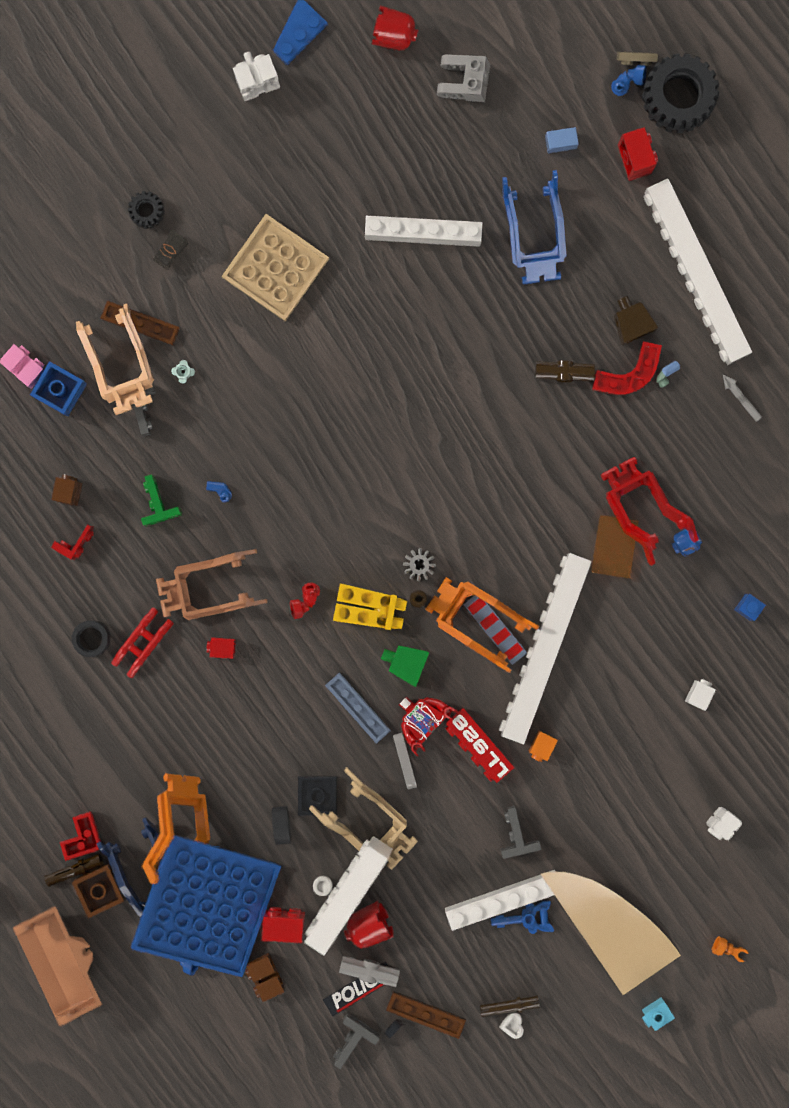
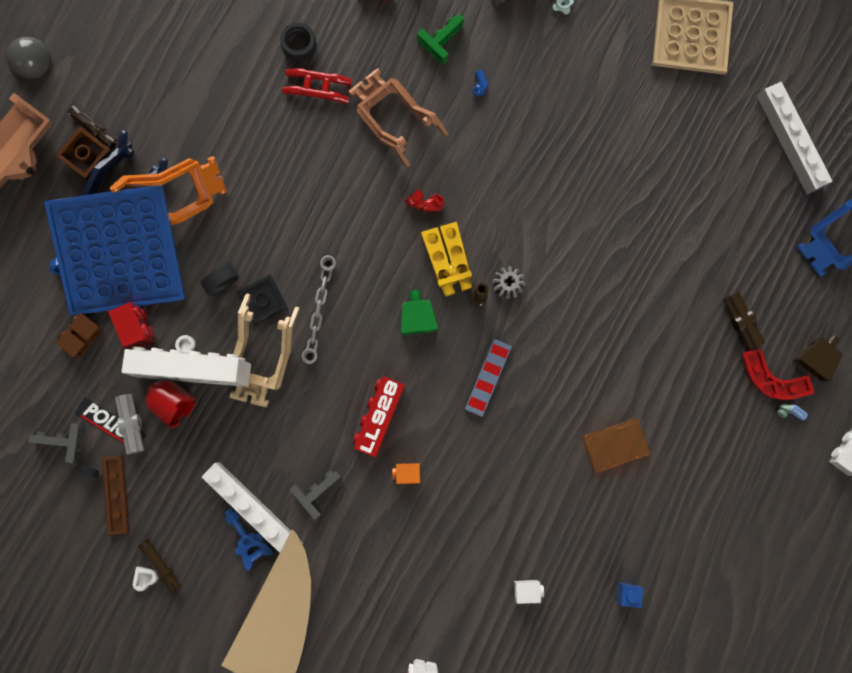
camera: 55 degrees right, 5 degrees down
red brick [60,811,101,861] -> none
red brick [207,637,236,659] -> none
sand blue tile [325,672,391,744] -> none
light grey beam [393,733,417,790] -> none
red torso [399,696,458,756] -> none
orange piece [425,577,539,673] -> none
white brick [499,553,591,744] -> none
red piece [601,457,698,566] -> none
blue head [672,529,702,557] -> none
light grey piece [723,375,762,421] -> none
none -> light grey piece [302,255,336,364]

